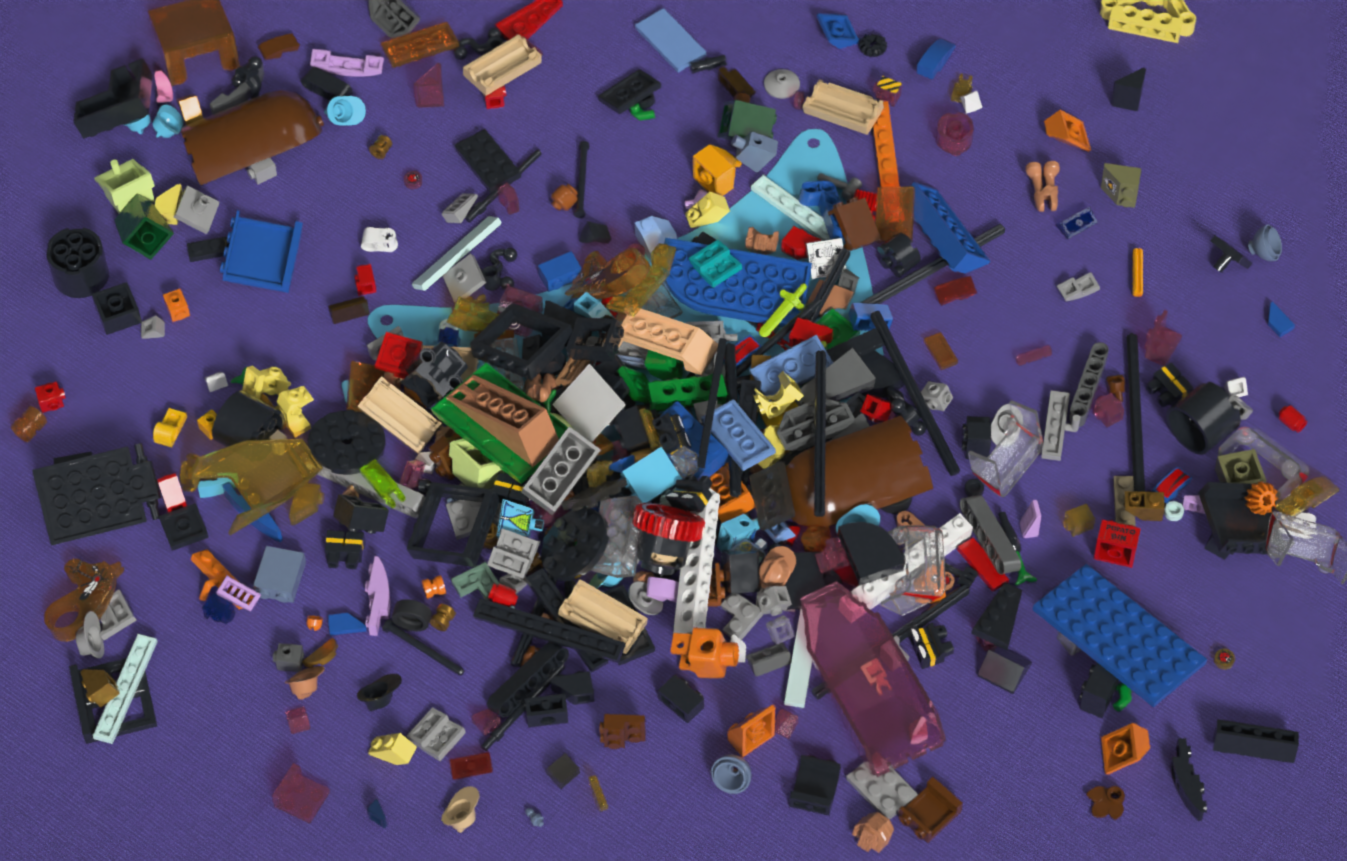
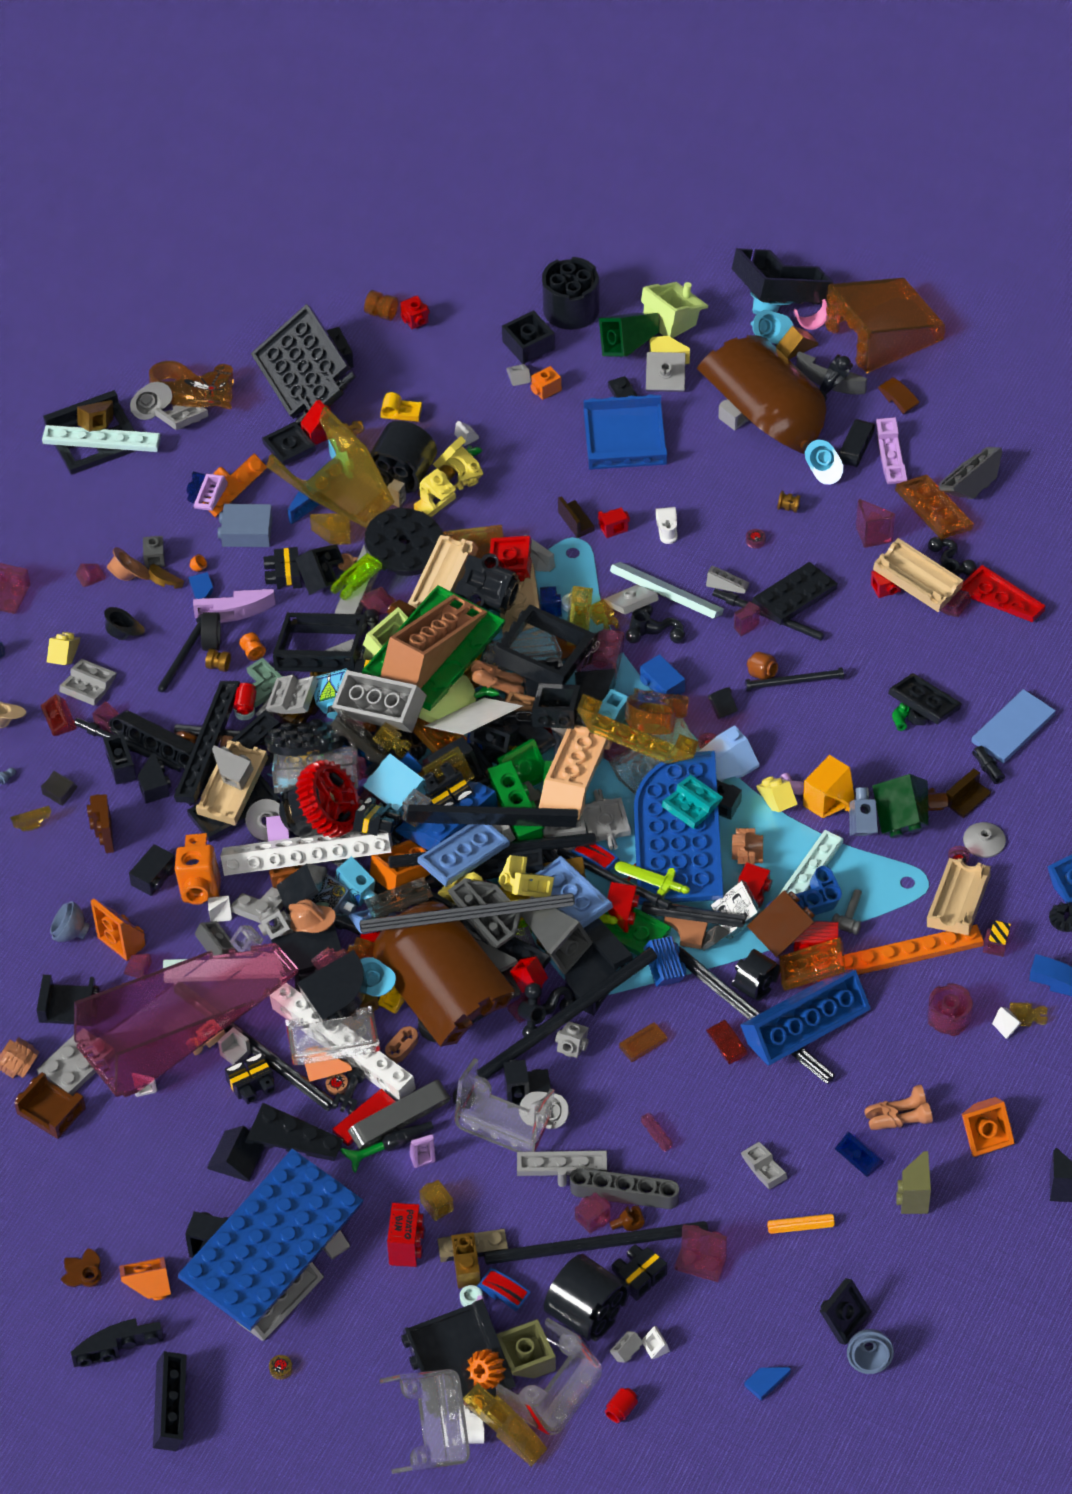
camera: 80 degrees right, 5 degrees down
none -> light grey slope [212,745,254,790]

